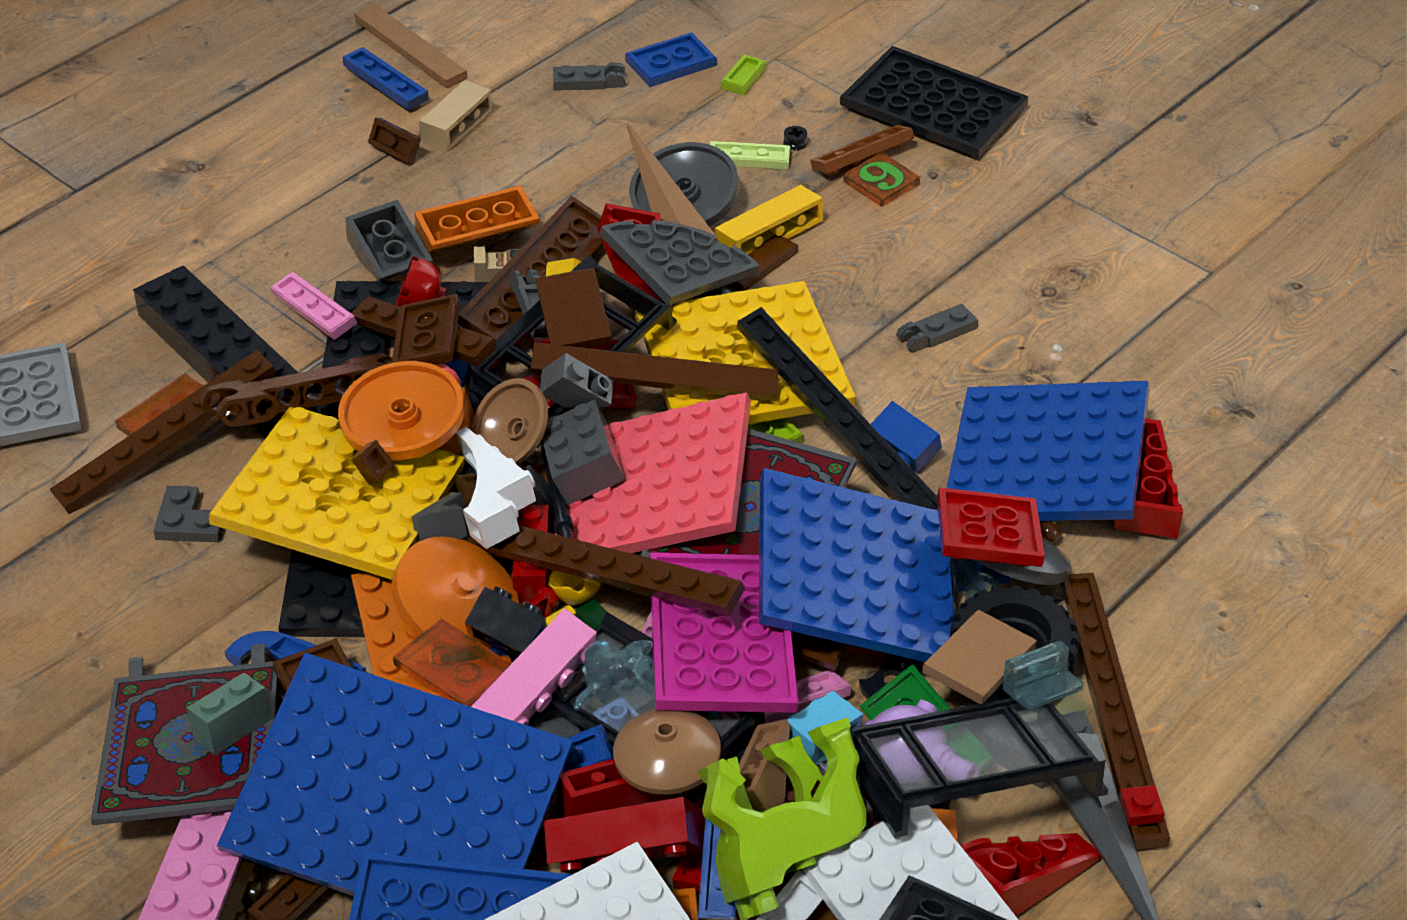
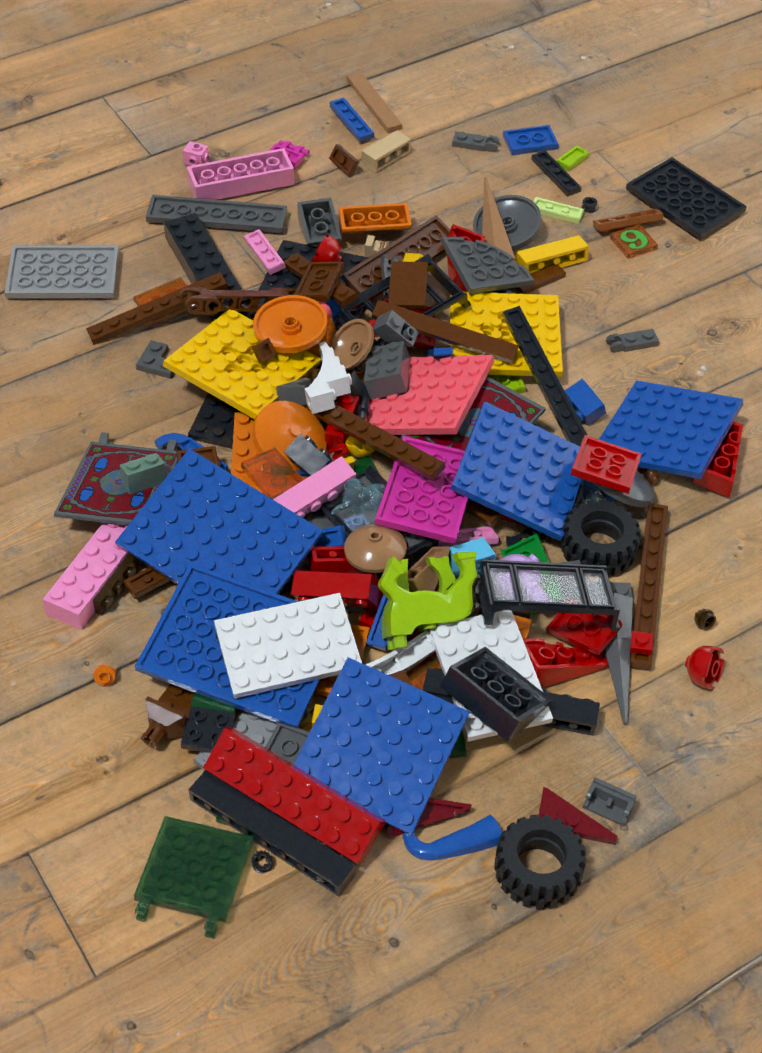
camera: 15 degrees right, 5 degrees up
medium nougat tile [922,609,1037,705] -> none
clear light blue panel [1003,640,1083,710] -> none
none -> dark grey plate [146,195,287,233]
none -> bright pink brick [183,141,210,166]
none -> bright pink brick [187,148,294,200]
none -> dark pink plate [269,140,310,168]
none -> blue tile [427,347,453,357]
none -> black tile [531,150,582,197]
none -> red plate [546,599,622,655]
none -> red cylinder [685,645,724,689]
none -> dark brown plate [694,608,716,630]

